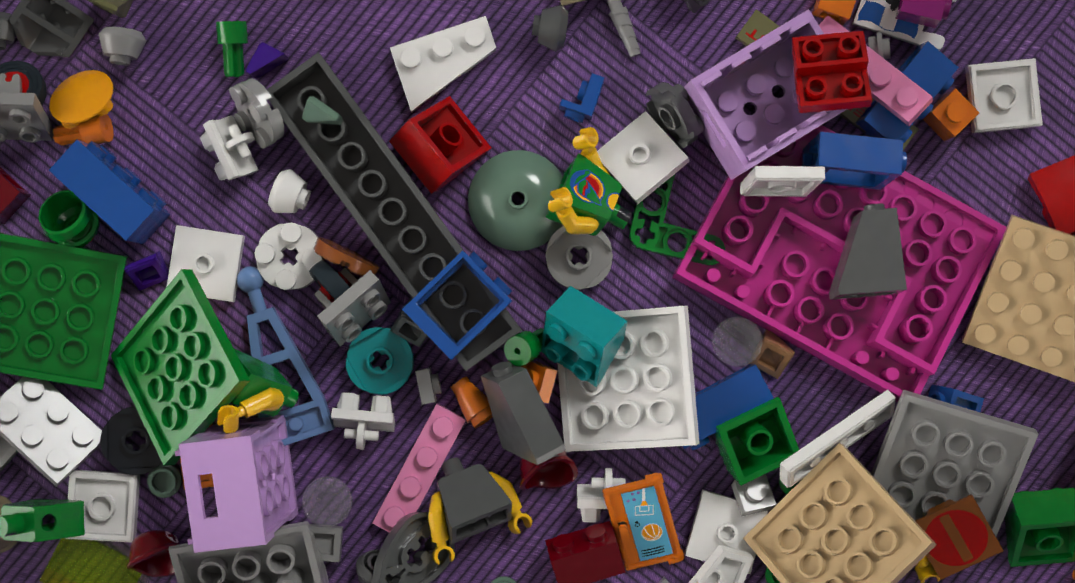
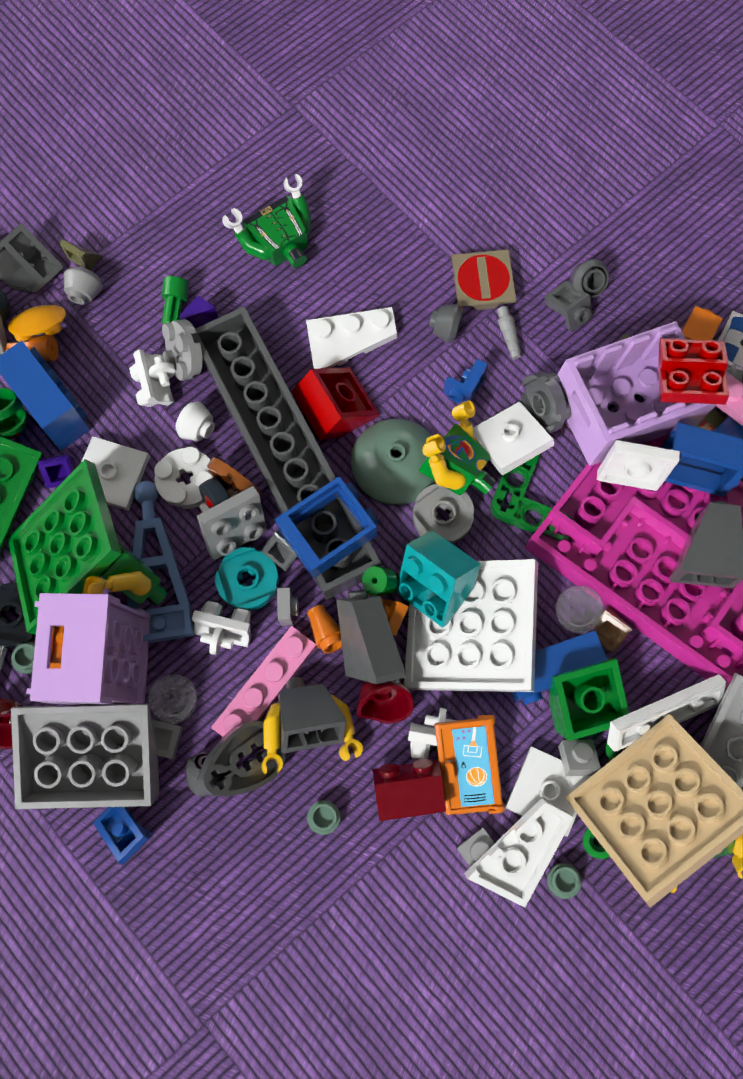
camera: 15 degrees right, 15 degrees down
sand green slope [302,96,343,125] -> none

